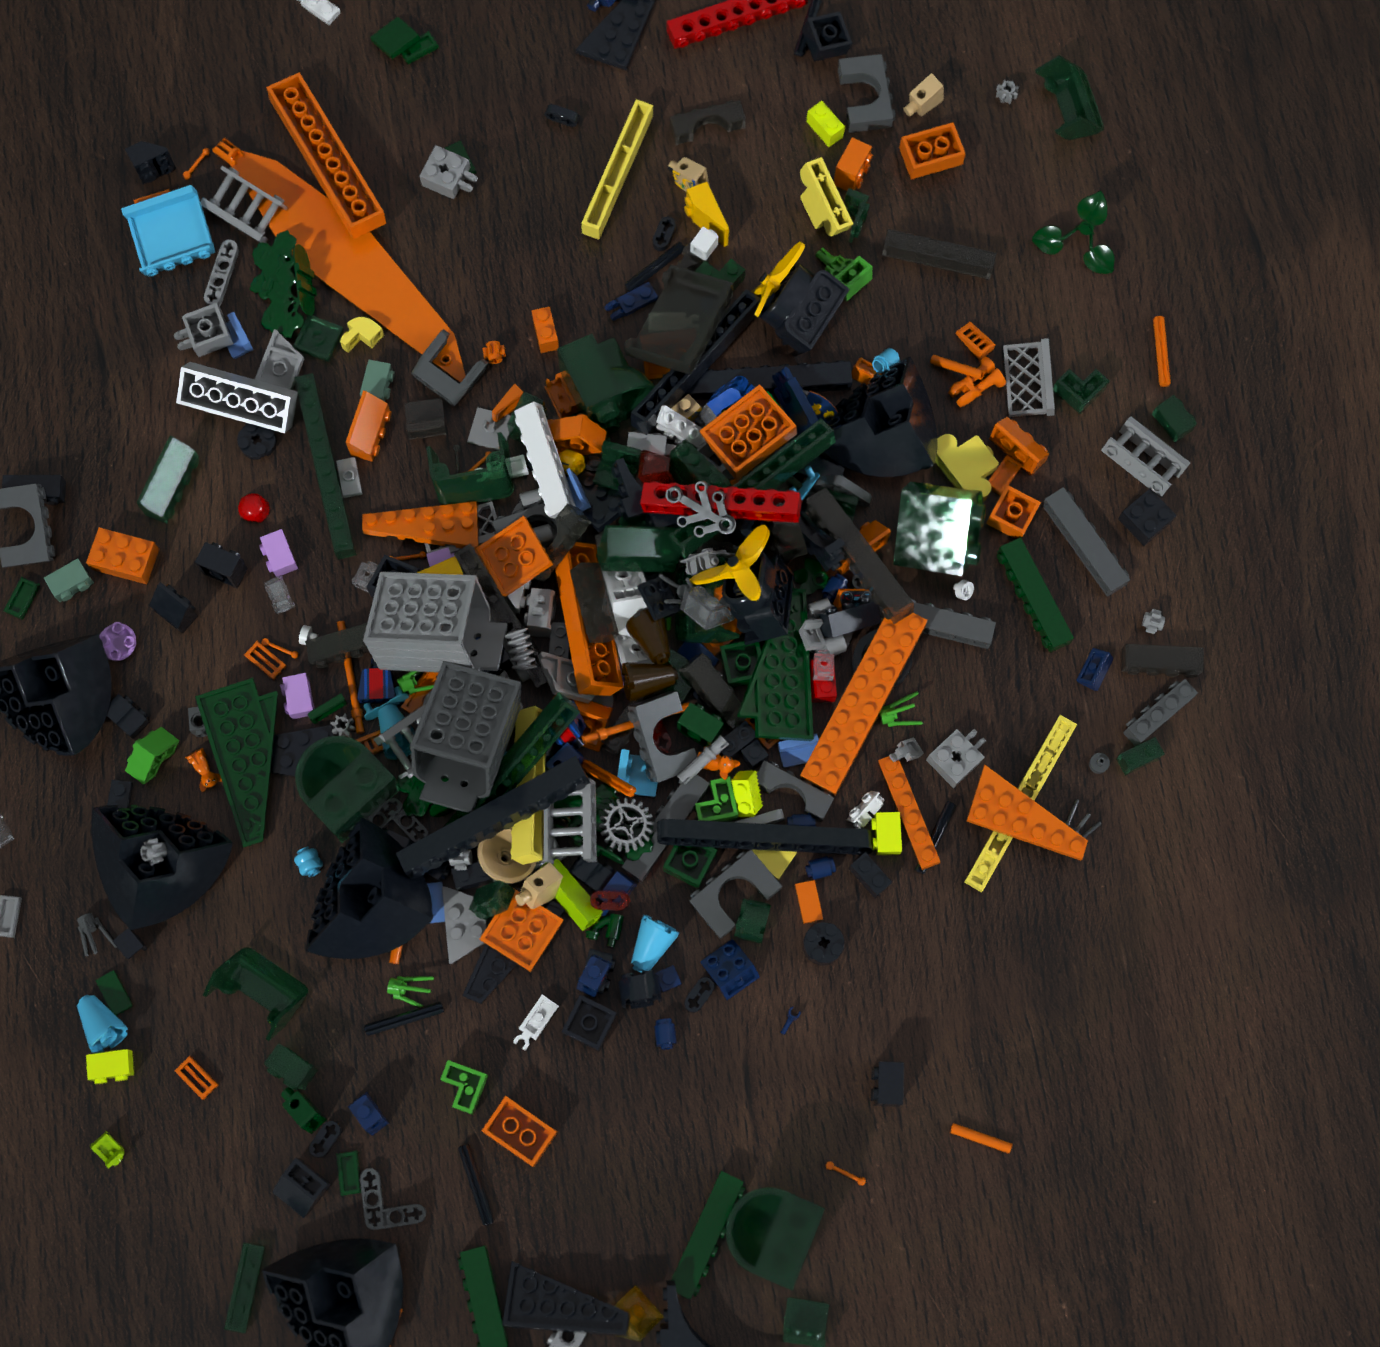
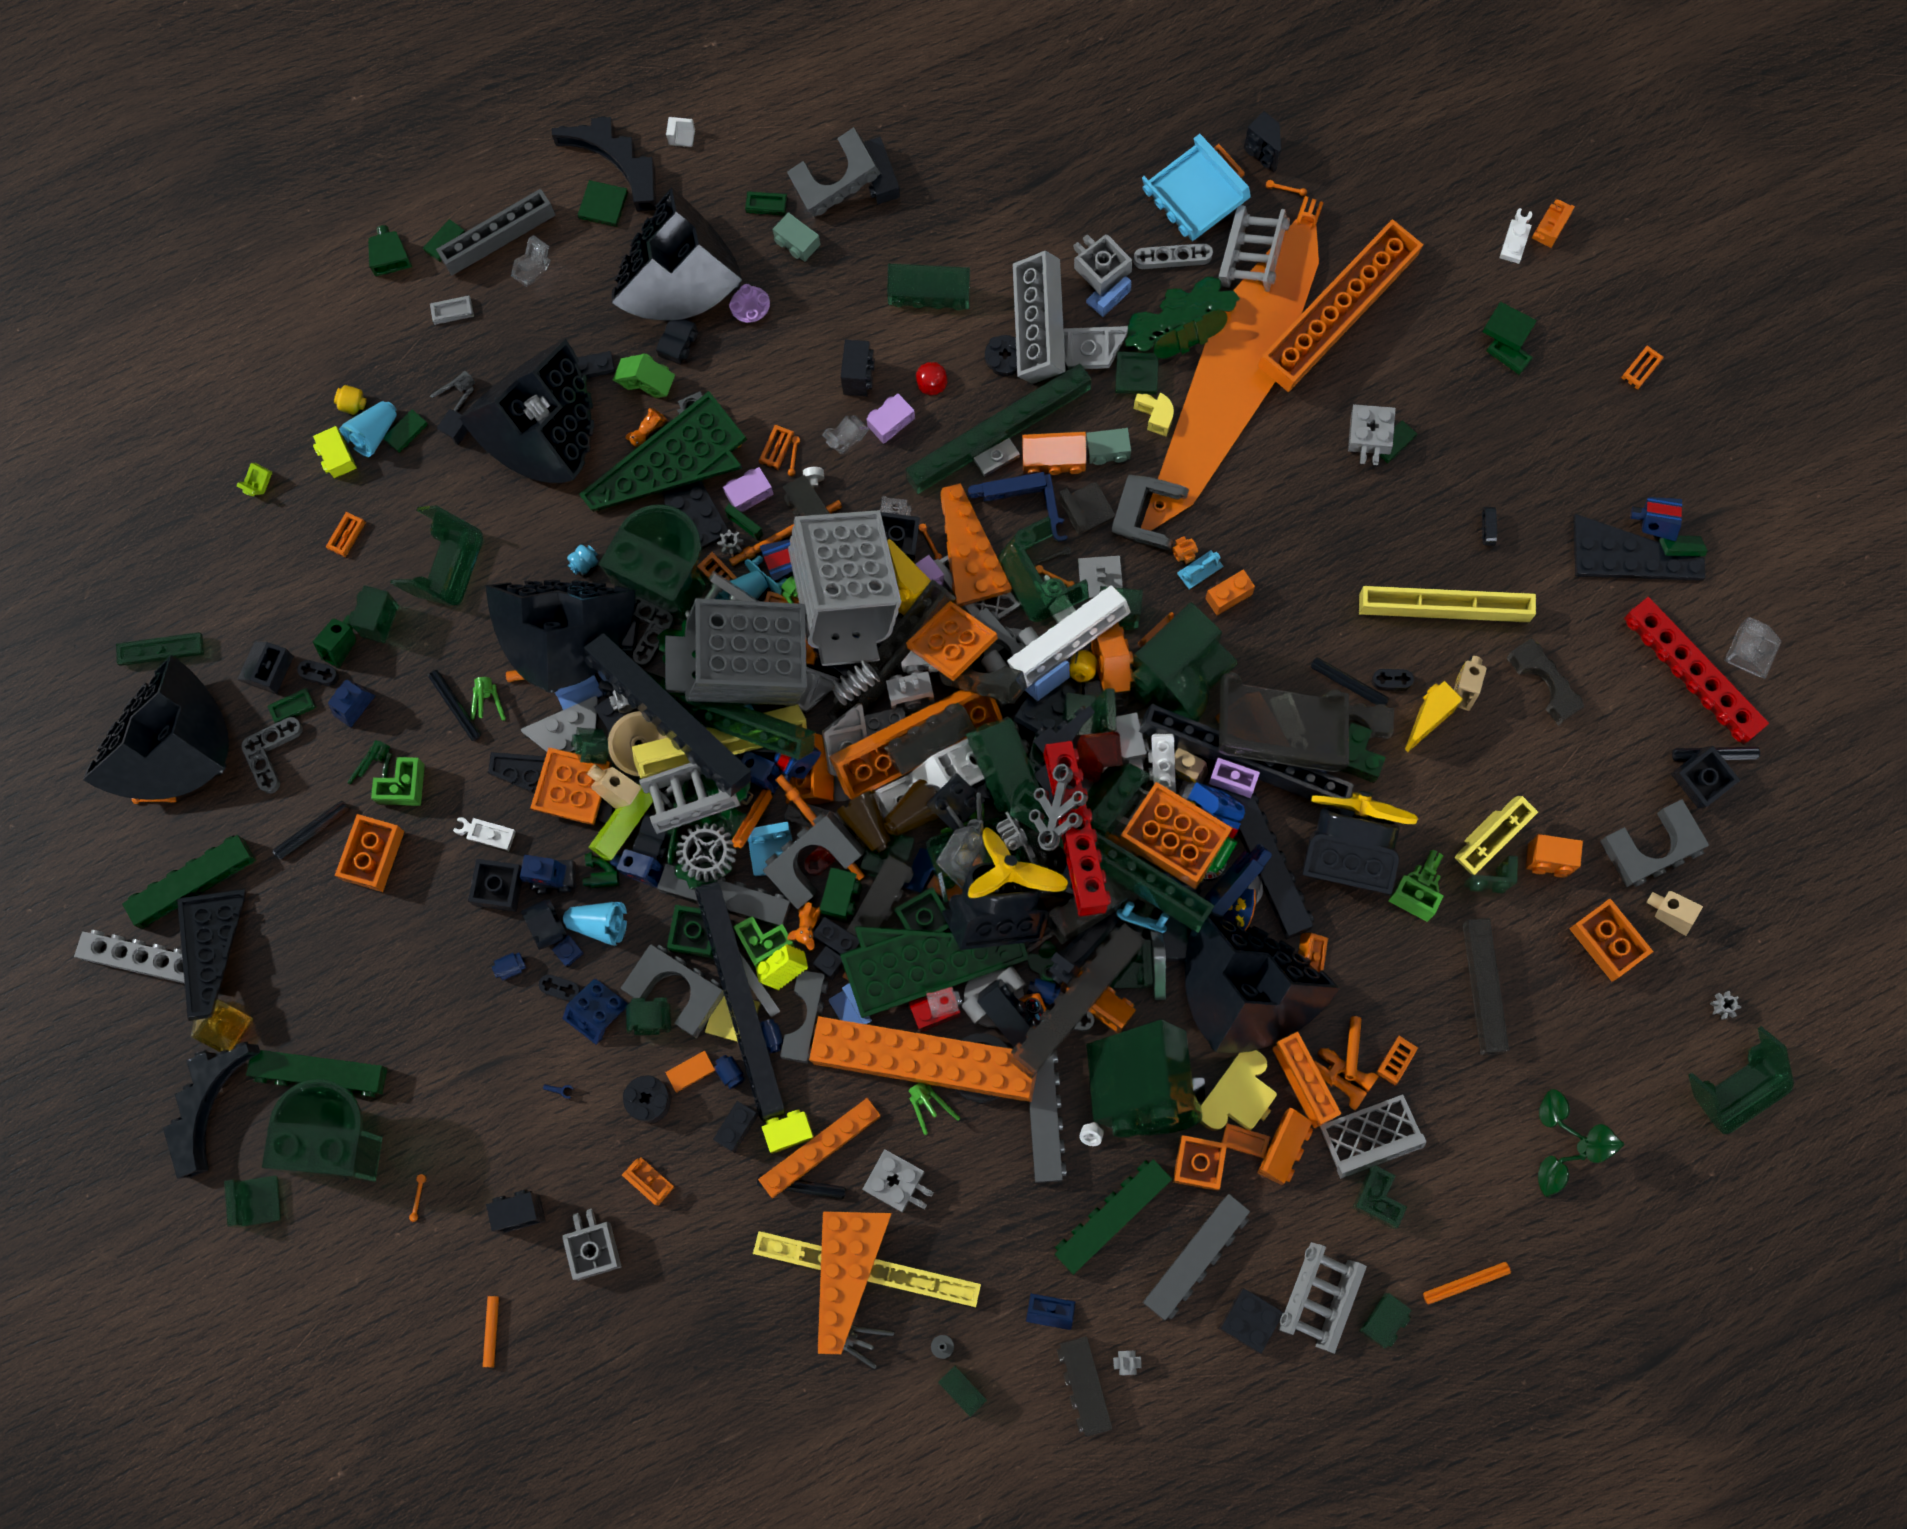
camera: 80 degrees right, 0 degrees up
orange brick [86,528,160,584] -> none
black slope [149,582,198,634] -> none
orange slope [492,384,524,423] -> none
clear red beam [590,890,630,910] -> none
dark blue hinge [604,282,658,321] -> none
light grey pin [677,735,729,785] -> none
white brick [690,227,718,261] -> none
light grey bracket [799,618,826,651] -> none
neon yellow brick [806,101,845,147] -> none
white hinge [846,791,885,829] -> none
medium azure brick [872,348,900,373] -> none
light grey plate [889,737,924,762] -> none
dark grey brick [1123,679,1198,747] -> none
none -> yellow head [334,385,366,415]
none -> dark green plant [347,740,392,784]
none -> light grey hinge [563,1209,622,1281]
none -> orange hinge [622,1157,674,1206]
none -> dark blue hinge [968,472,1068,542]
none -> medium azure hinge [1177,550,1224,590]
none -> lavender brick [1209,758,1260,798]
none -> orange fence [1272,1032,1341,1128]

